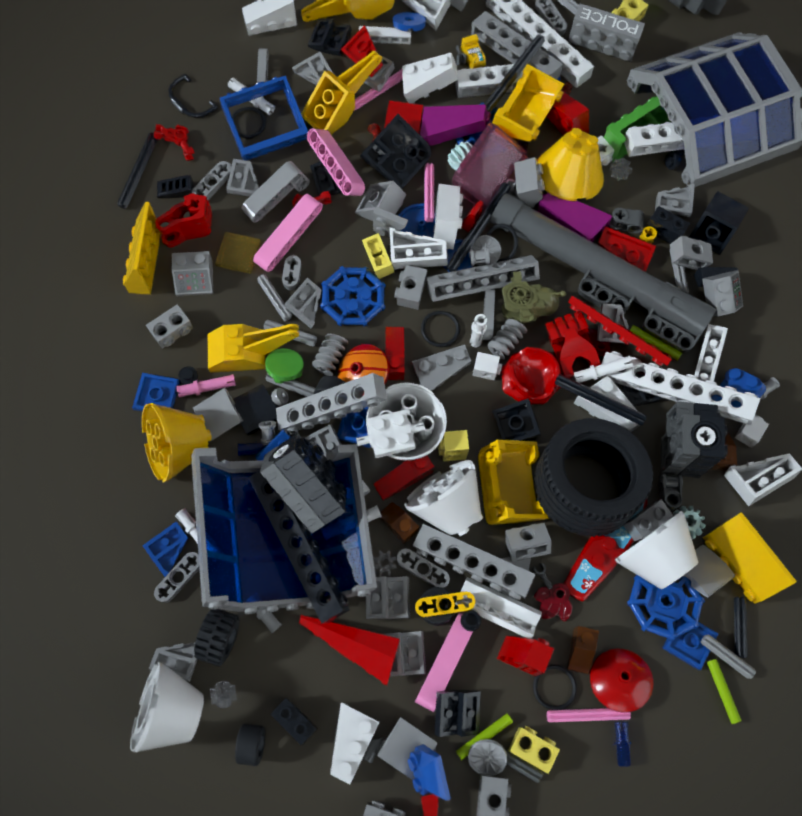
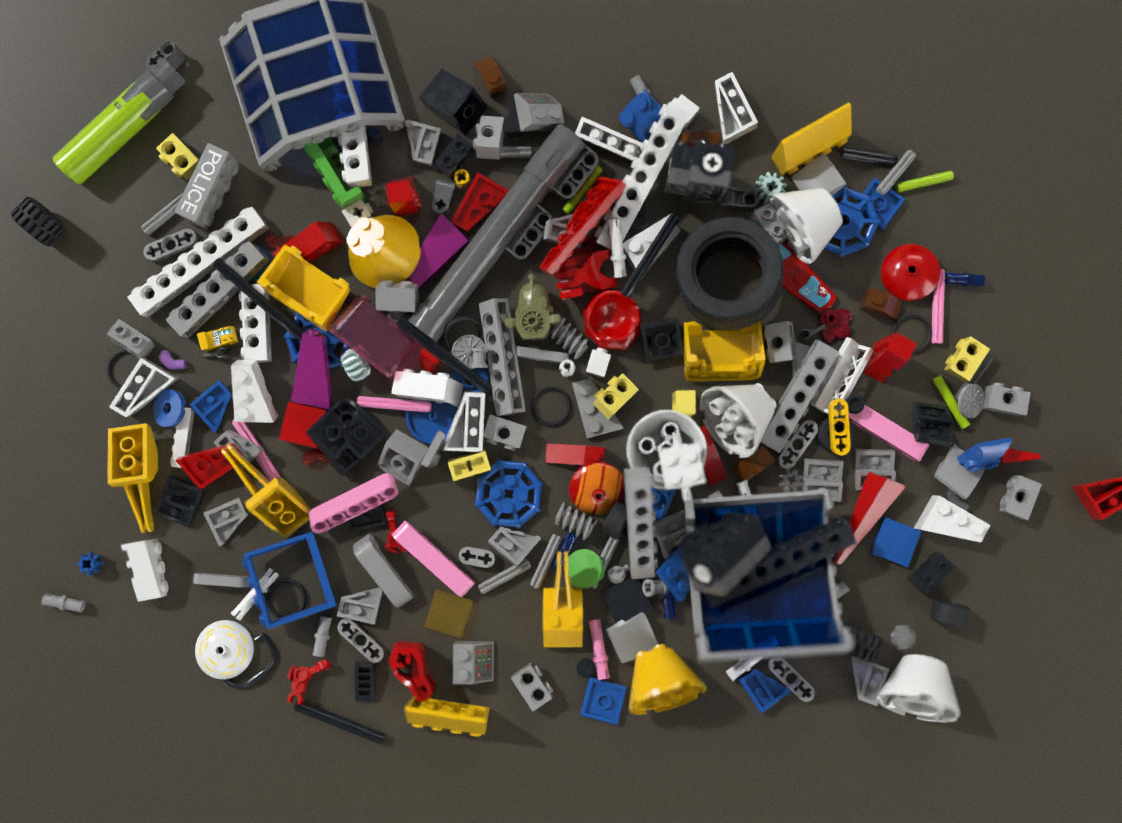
camera: 80 degrees left, 15 degrees up
none -> medium lavender arm [159,350,187,370]
none -> blue wing [189,380,233,432]
none -> white dish [195,620,254,679]
none -> light grey pin [312,616,332,657]
none -> red wedge [386,177,422,217]
none -> reddish brown slope [474,56,507,98]
none -> clear blue axle [552,532,579,570]
none -> light yellow brick [592,373,639,420]
none -> blue tile [870,517,921,567]

